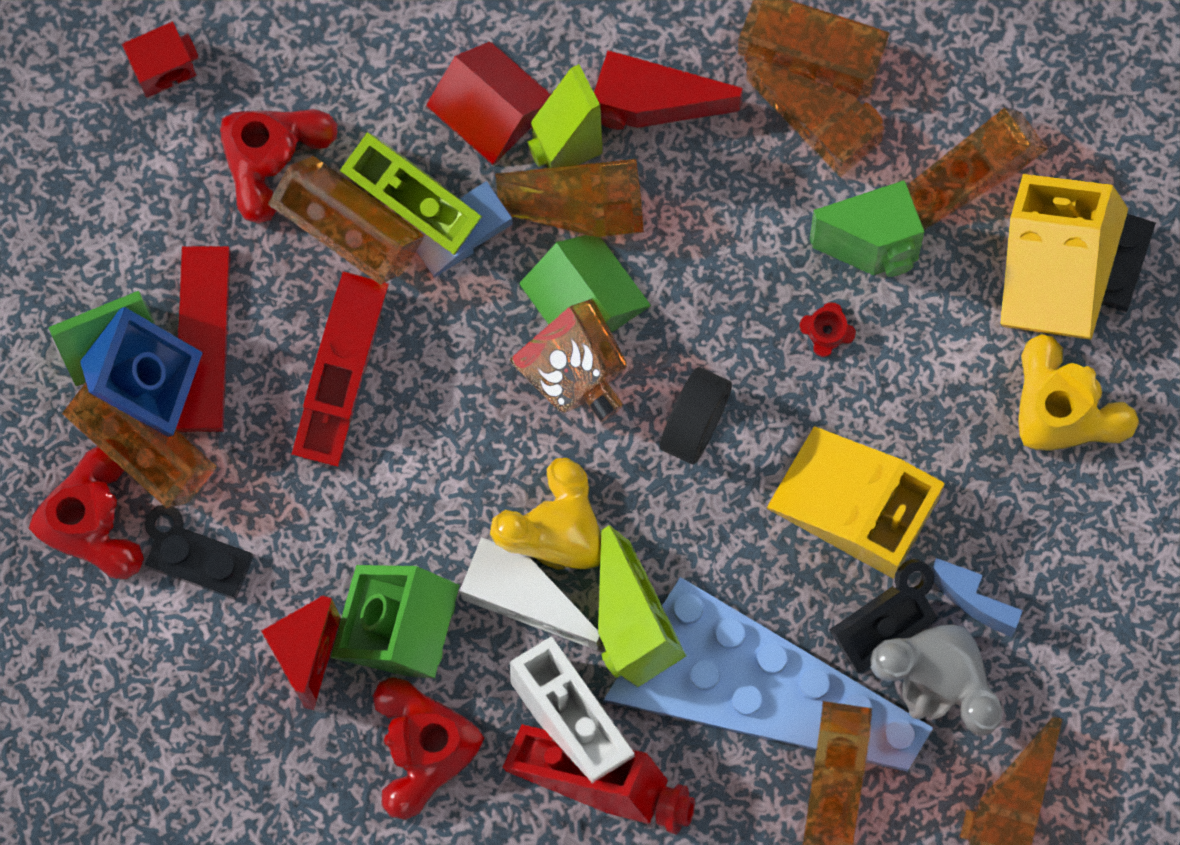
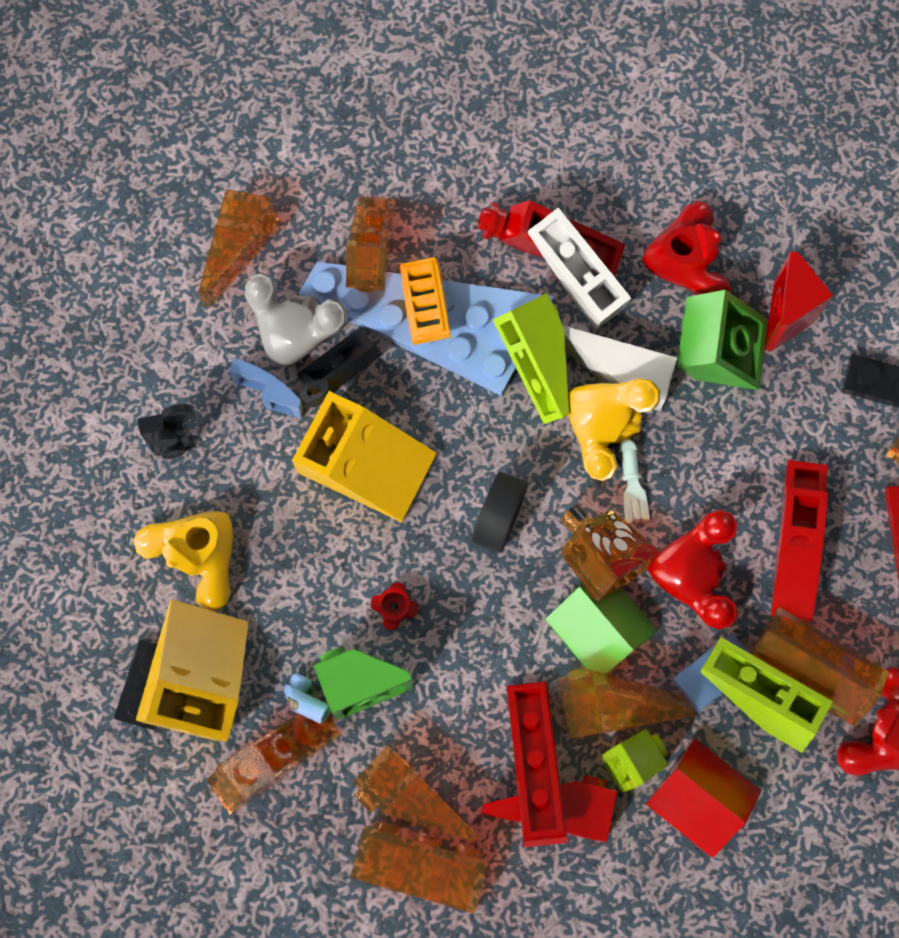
camera: 170 degrees right, 0 degrees up
none -> black hinge [137,404,195,459]
none -> light blue arm [284,673,331,724]
none -> light orange slope [400,257,451,345]
none -> red tile [506,681,567,847]
none -> light aqua piece [619,439,650,523]
none -> red head [647,509,738,630]

